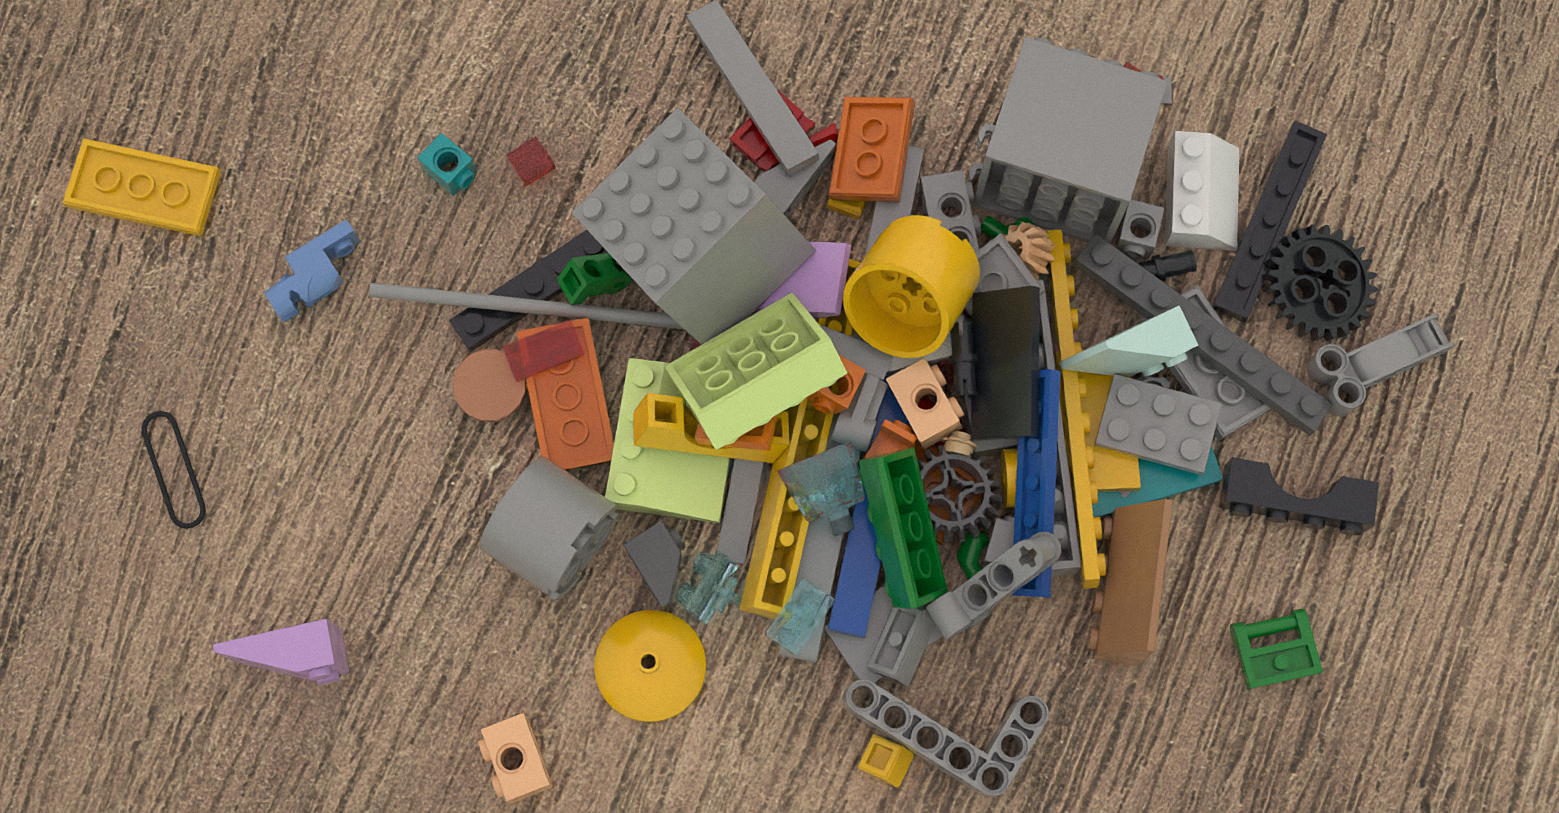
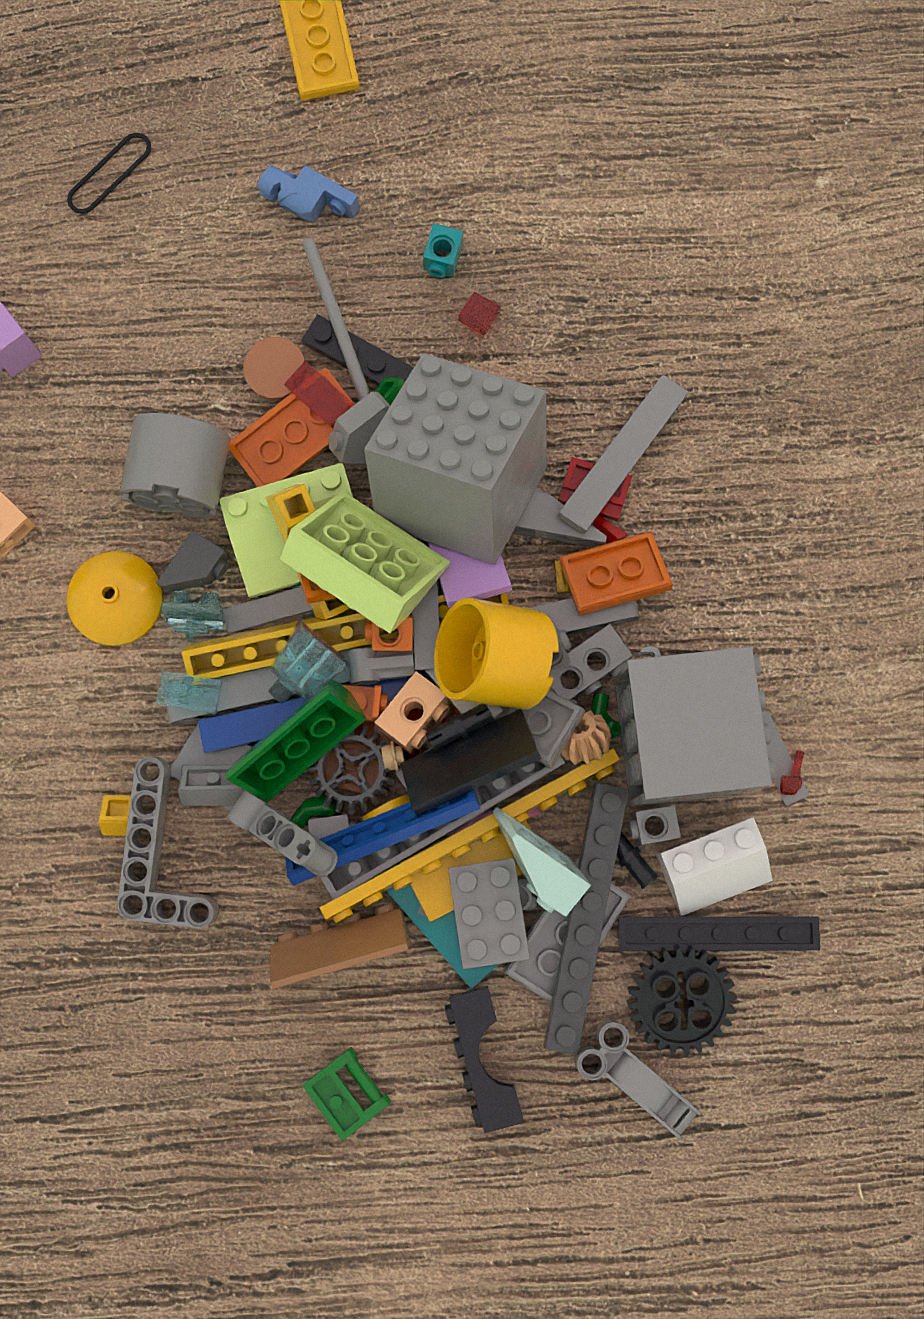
camera: 65 degrees right, 5 degrees up
none -> light grey slope [329,391,390,464]

